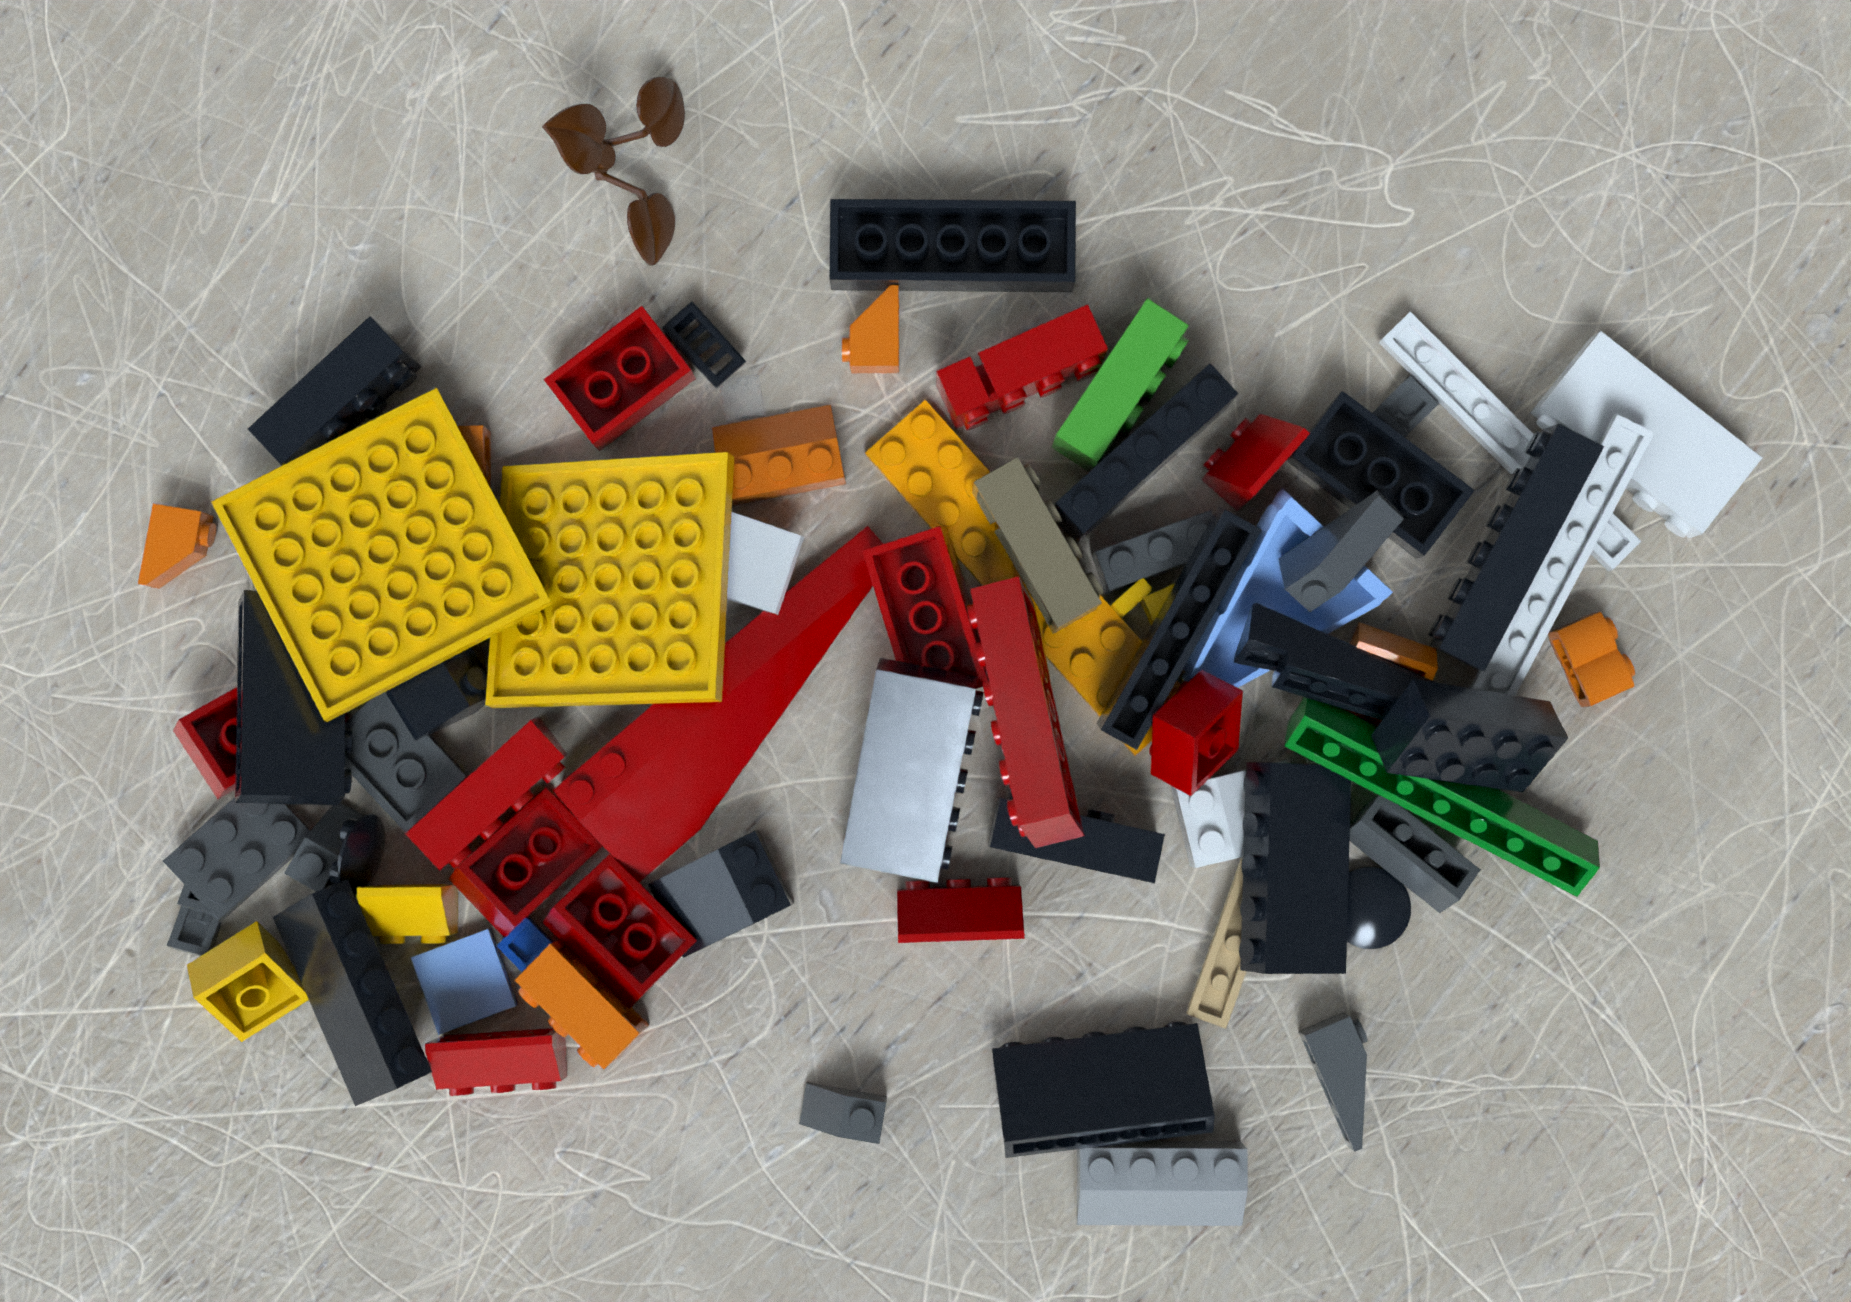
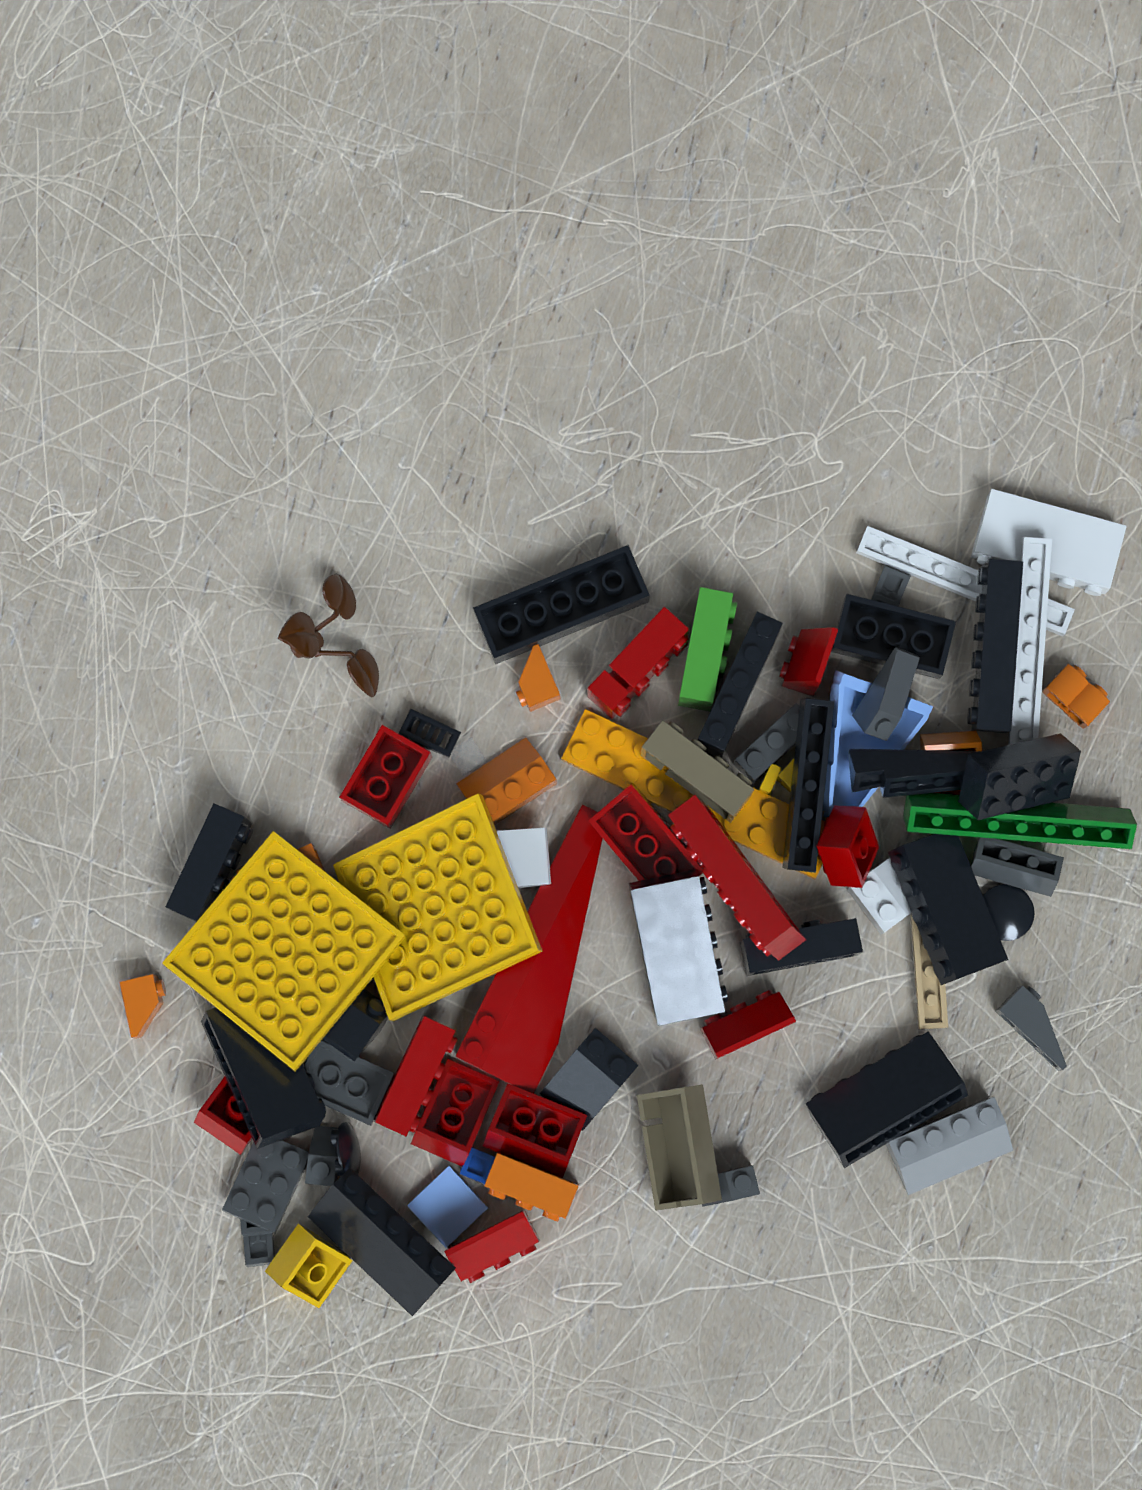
camera: 20 degrees left, 5 degrees down
yellow slope [357,884,458,944] -> none
none -> dark tan piece [637,1084,722,1211]

